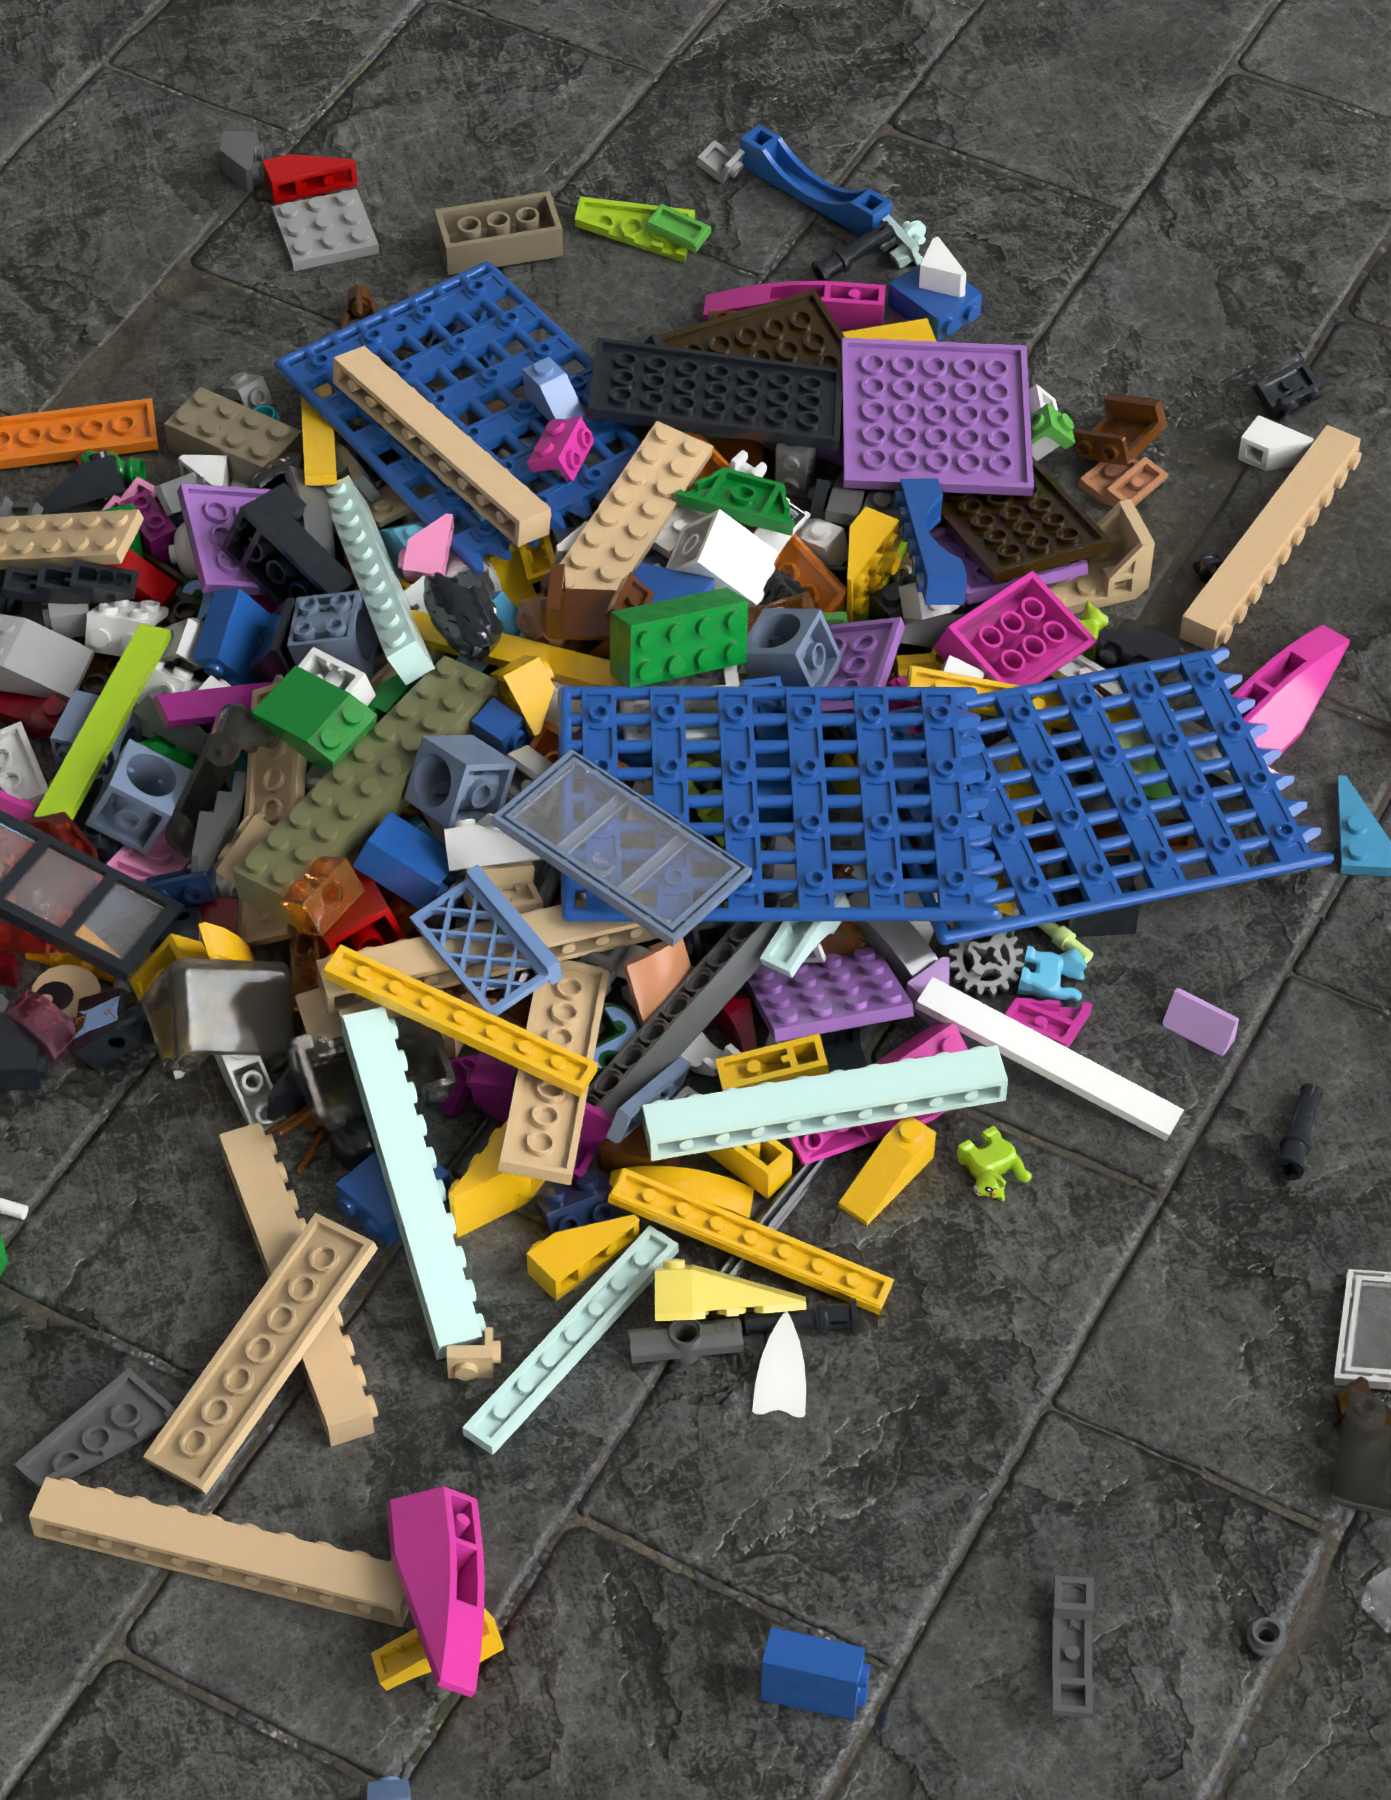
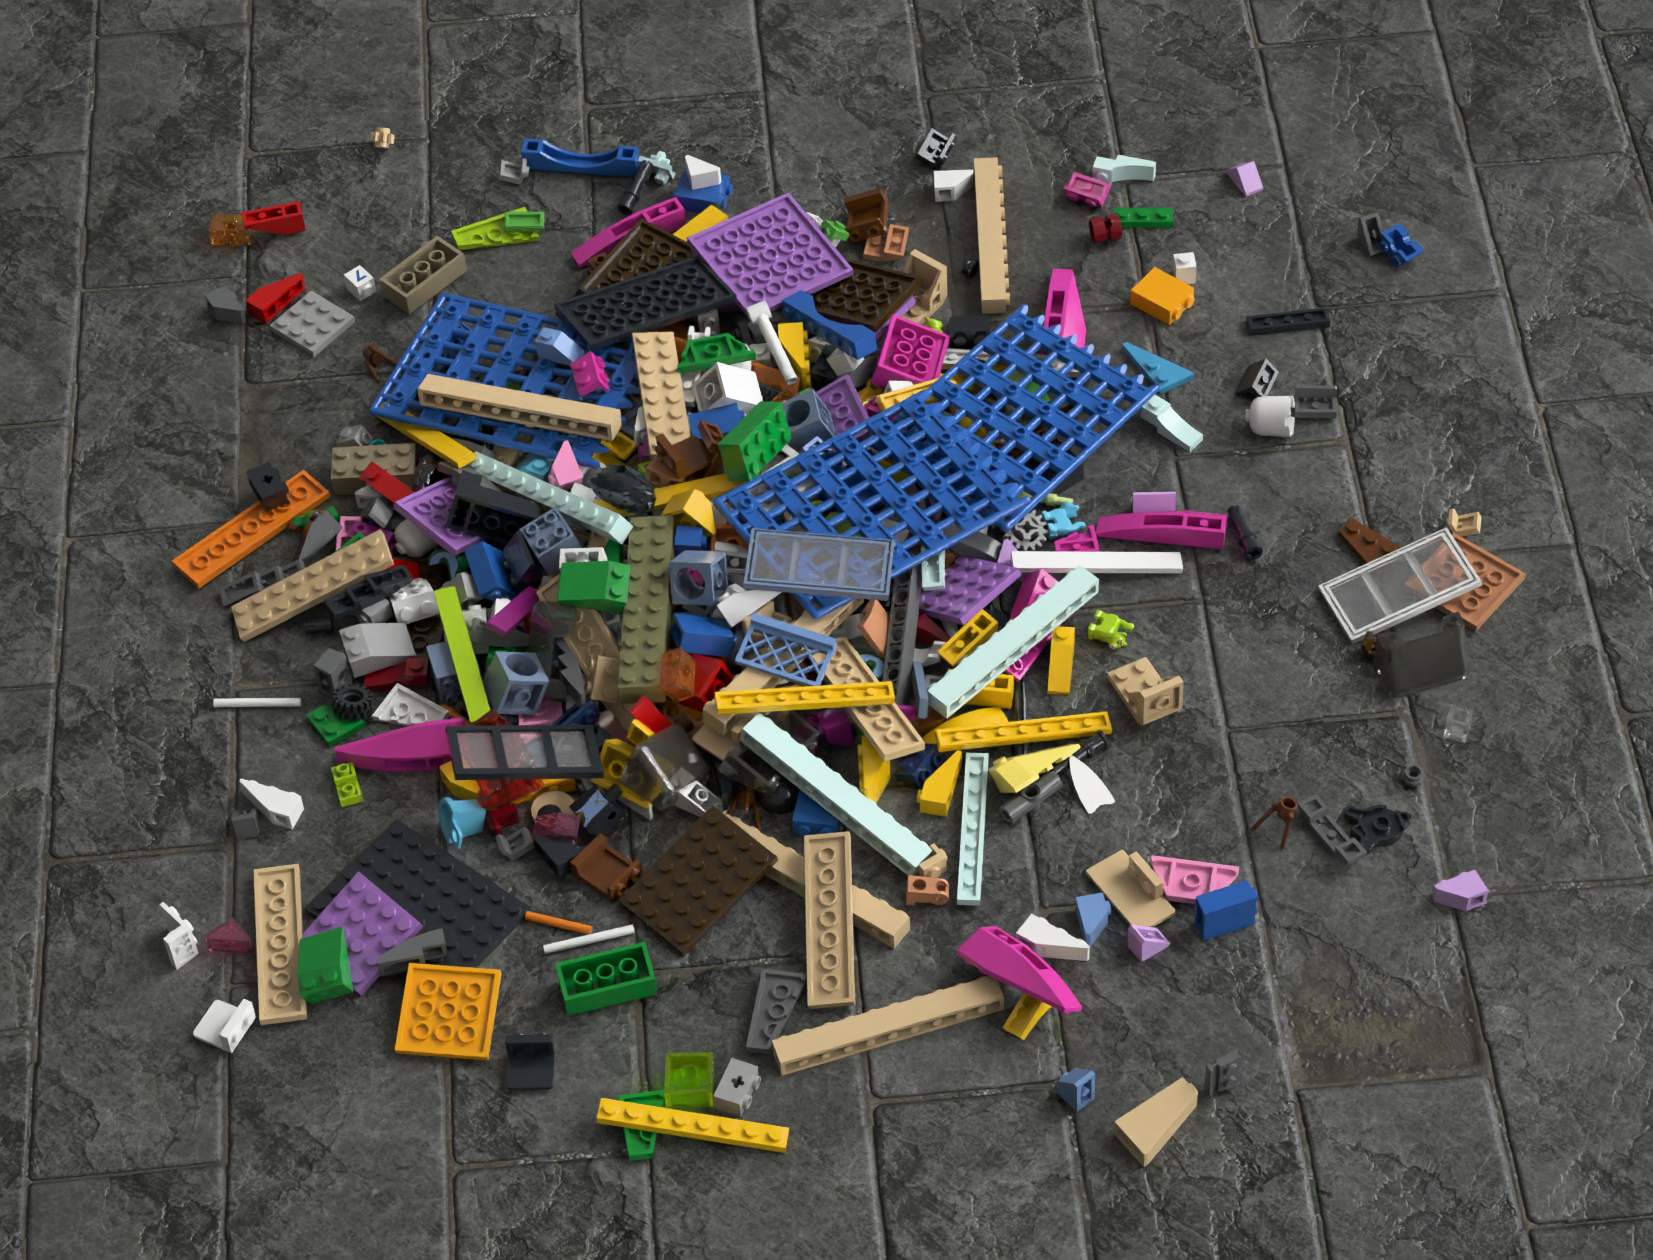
camera: 30 degrees left, 0 degrees up
none -> clear orange brick [209,214,253,245]
none -> red slope [241,201,306,235]
none -> black brick [246,462,289,512]
none -> white brick [344,265,376,301]
none -> red slope [359,461,415,504]
none -> tan gear [370,127,394,149]
none -> reddish brown panel [570,833,643,903]
none -> dark brown plate [619,805,778,956]
none -> red slope [628,695,681,752]
none -> white piece [746,300,798,385]
none -> nougat leg [906,875,949,906]
none -> white slope [1016,914,1090,961]
none -> medium blue slope [1076,893,1111,947]
none -> tan bracket [1086,850,1175,927]
none -> dark pink wedge [1096,510,1228,549]
none -> tan bracket [1107,657,1184,725]
none -> lavender slope [1128,925,1170,962]
none -> light aqua slope [1141,395,1203,452]
none -> bright pink wing [1151,855,1239,904]
none -> reddish brown plant [1251,796,1298,849]
none -> black tile [1344,805,1411,854]

